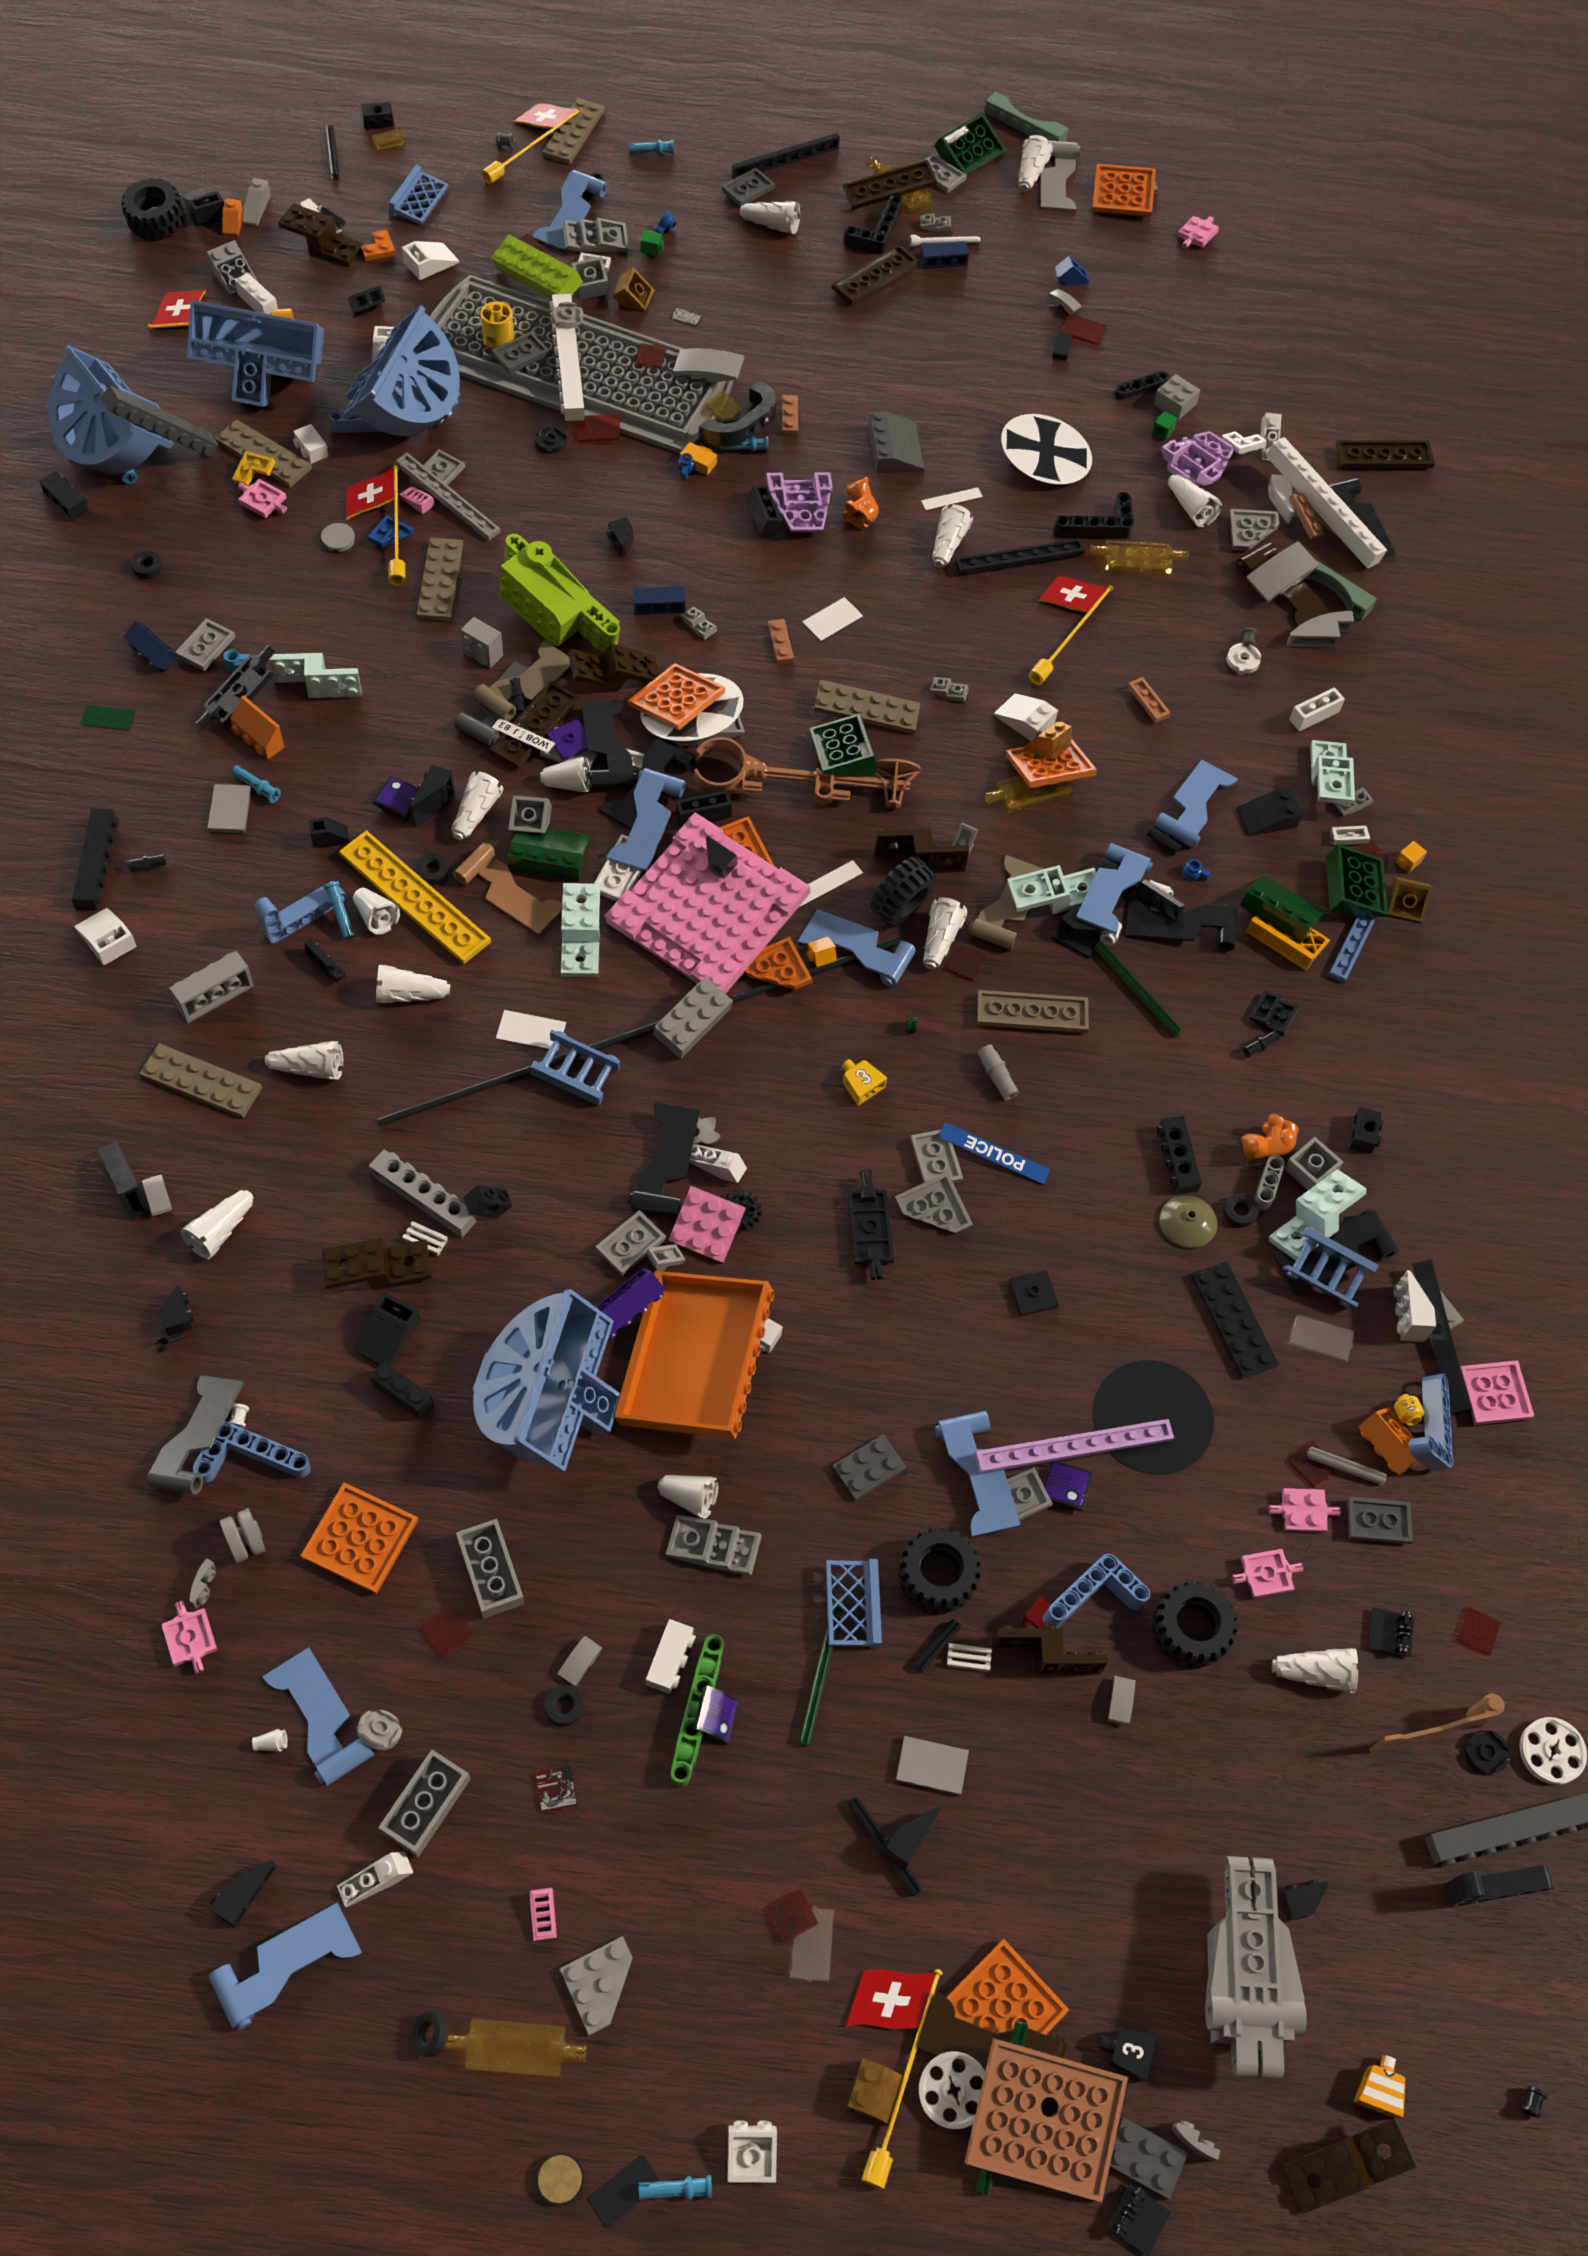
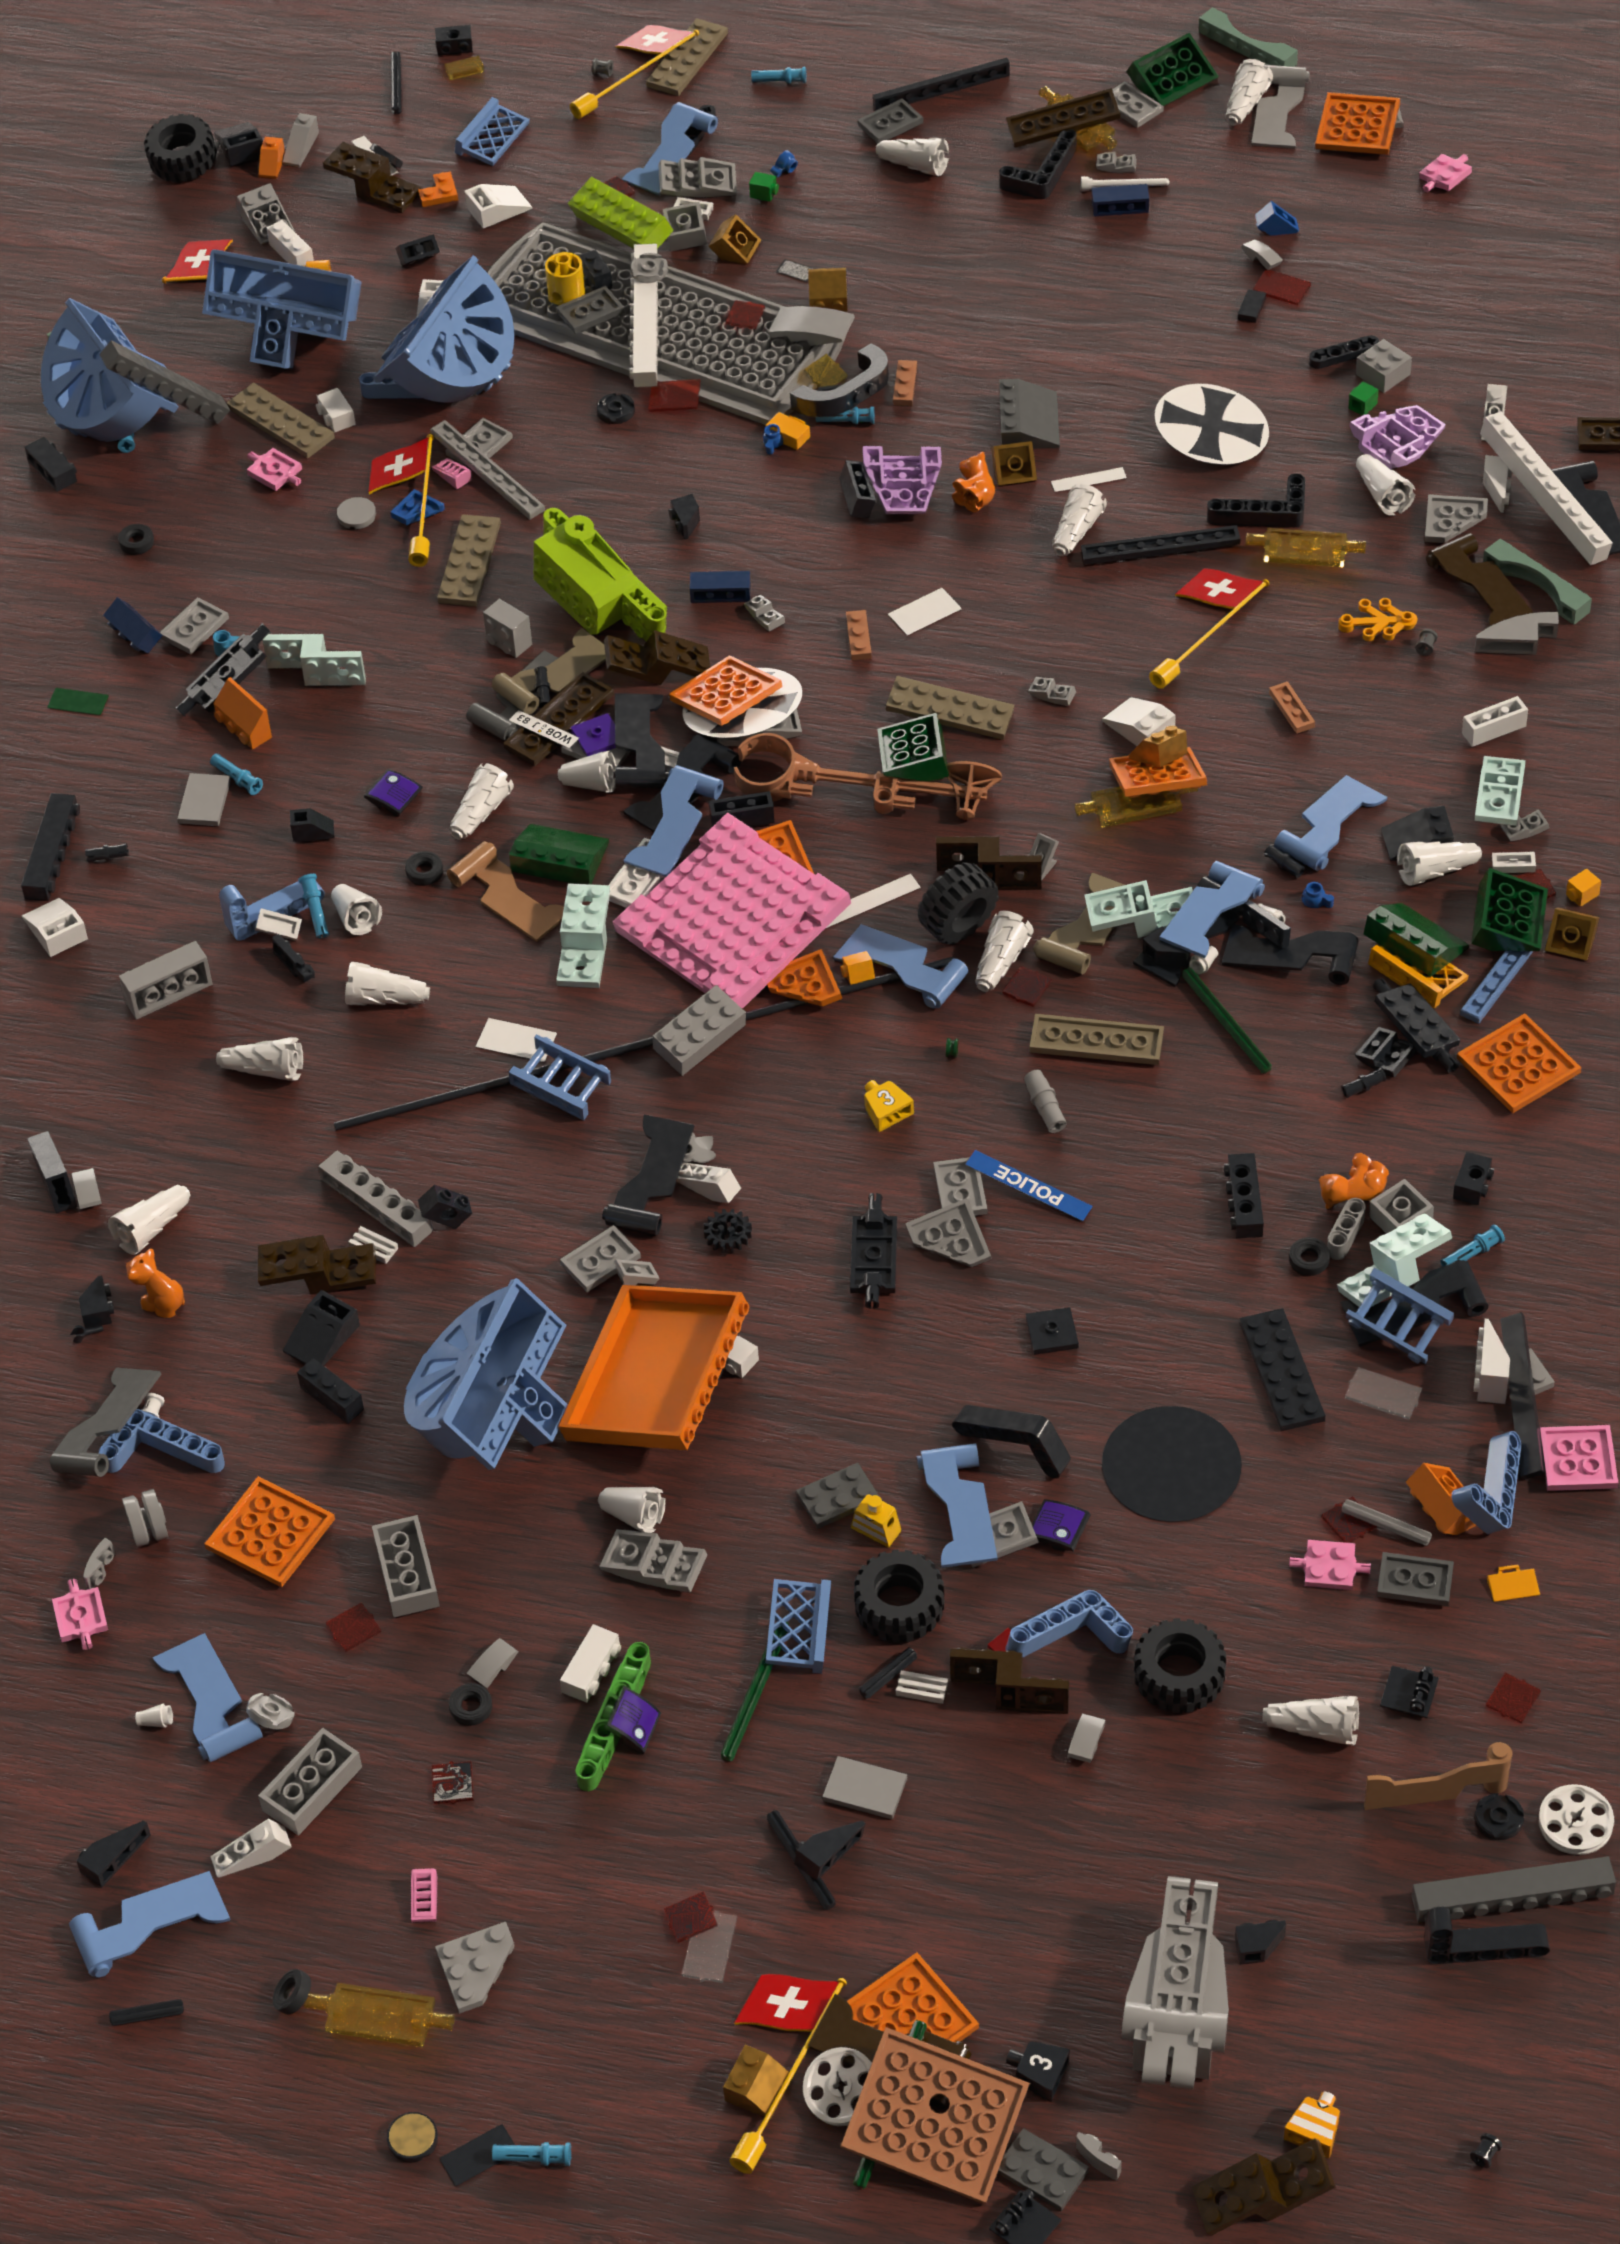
camera: 15 degrees right, 10 degrees down
dark tan plate [139,1043,262,1119] -> none
yellow plate [232,451,276,486] -> none
yellow plate [339,830,491,964] -> none
black slope [409,765,455,827] -> none
light grey slope [509,796,552,834] -> none
dark purple slope [596,1267,666,1341] -> none
bright pink plate [669,1186,746,1263] -> none
black slope [706,836,738,879] -> none
white plate [728,2121,777,2182] -> none
dark brown plate [831,244,919,305] -> none
lavender plate [975,1419,1174,1473] -> none
olive dish [1159,1195,1217,1249] -> none
white plate [1222,432,1267,454] -> none
white plate [1226,643,1261,676] -> none
bright pink plate [1232,1549,1303,1599] -> none
light grey slope [1247,542,1320,603] -> none
nougat plate [1289,493,1324,539] -> none
yellow head [1394,1394,1424,1426] -> none
none -> black axle [109,1999,184,2026]
none -> orange animal [126,1249,185,1318]
none -> white tile [255,908,302,941]
none -> black brick [579,249,613,291]
none -> pearl gold slope [808,268,848,312]
none -> yellow torso [851,1494,901,1548]
none -> black beam [952,1405,1071,1479]
none -> pearl gold slope [991,441,1037,485]
none -> light orange plant [1338,598,1417,641]
none -> black plate [1373,978,1461,1073]
none -> white cone [1397,842,1482,886]
none -> dark azure pin [1440,1224,1505,1267]
none -> orange plate [1457,1013,1581,1113]
none -> light orange piece [1487,1565,1540,1602]

